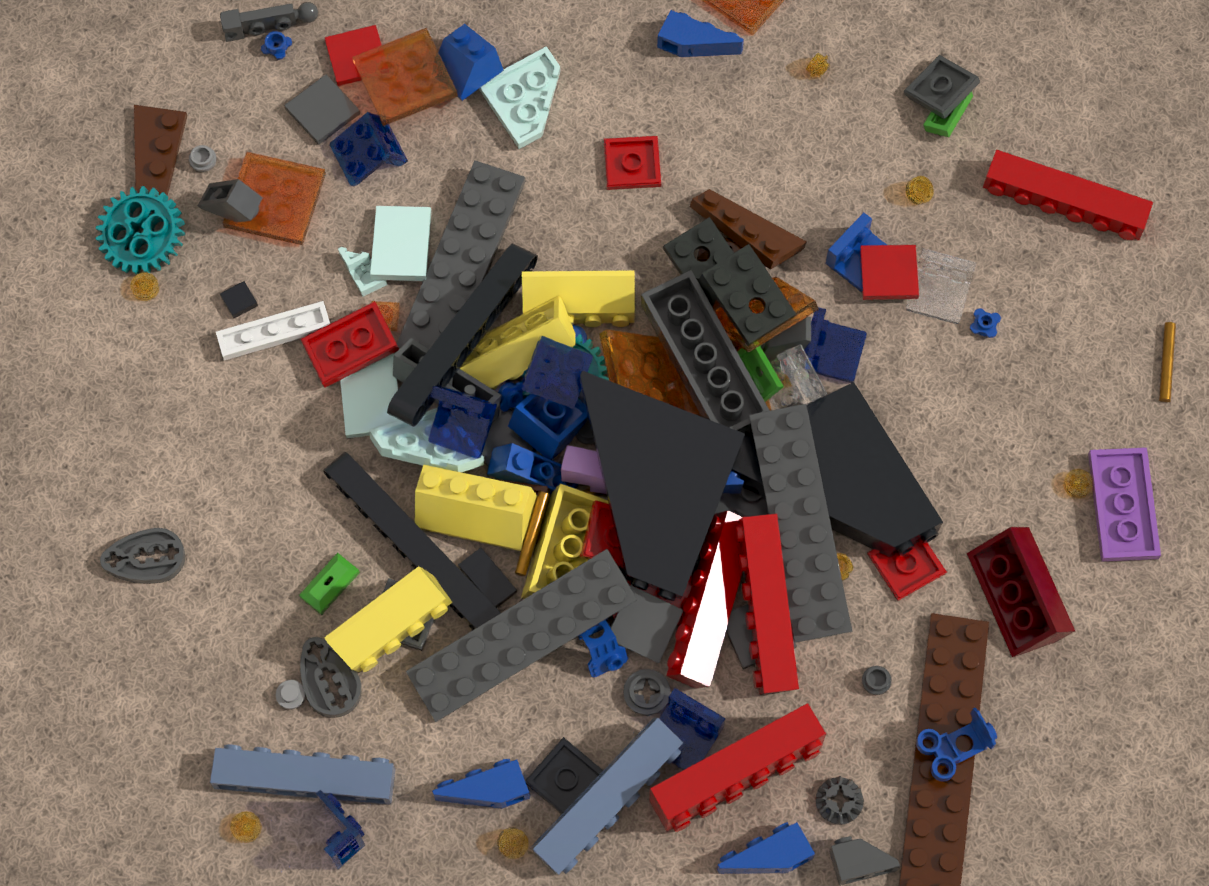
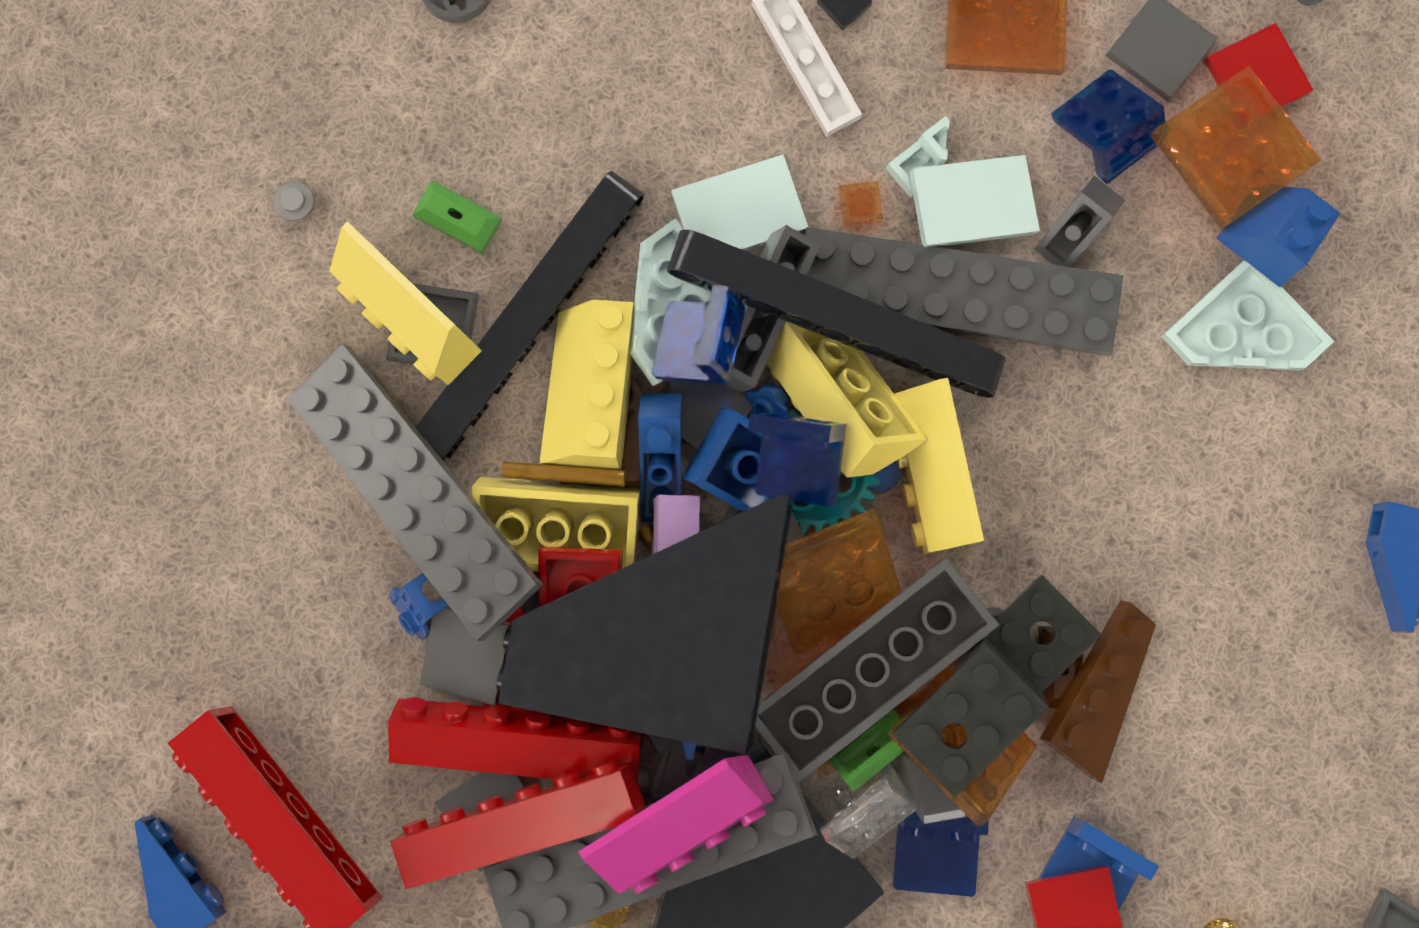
camera: 75 degrees right, 15 degrees up
sand blue brick [210,744,395,805] -> none
clear yellow tile [230,811,262,843] -> none
dark grey piece [300,637,362,718] -> none
red tile [301,301,399,388] -> none
clear blue bracket [316,790,365,869] -> none
blue slope [432,759,530,809] -> none
black tile [458,547,517,608] -> none
clear yellow tile [497,827,529,859] -> none
black tile [525,737,603,814] -> none
sand blue brick [530,718,683,875] -> none
red tile [604,136,661,190] -> none
dark grey gear [623,669,670,716] -> none
clear blue bracket [659,688,726,770] -> none
clear yellow plate [806,53,830,77] -> none
none -> dark pink slope [579,755,774,895]
none -> dark grey slope [1034,176,1125,267]

